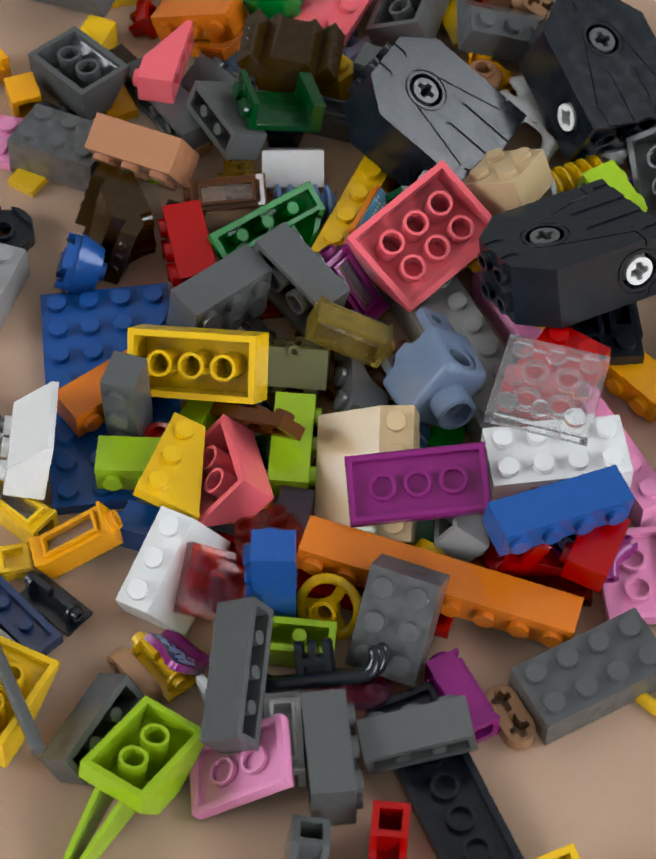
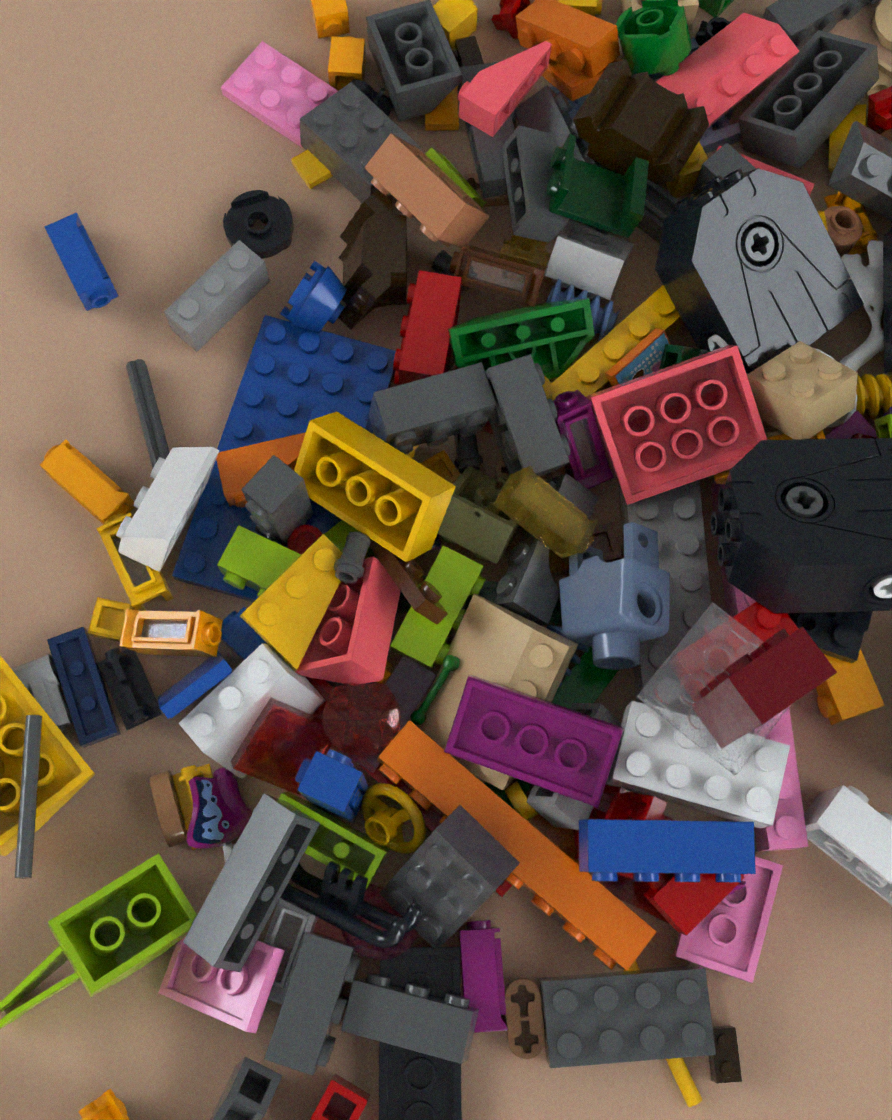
camera: 20 degrees right, 20 degrees up
dark grey brick [38,673,145,785] -> none
none -> blue tile [157,651,232,719]
none -> dark grey pin [333,532,371,583]
none -> green hinge [411,655,460,725]
none -> dark red brick [692,627,837,749]

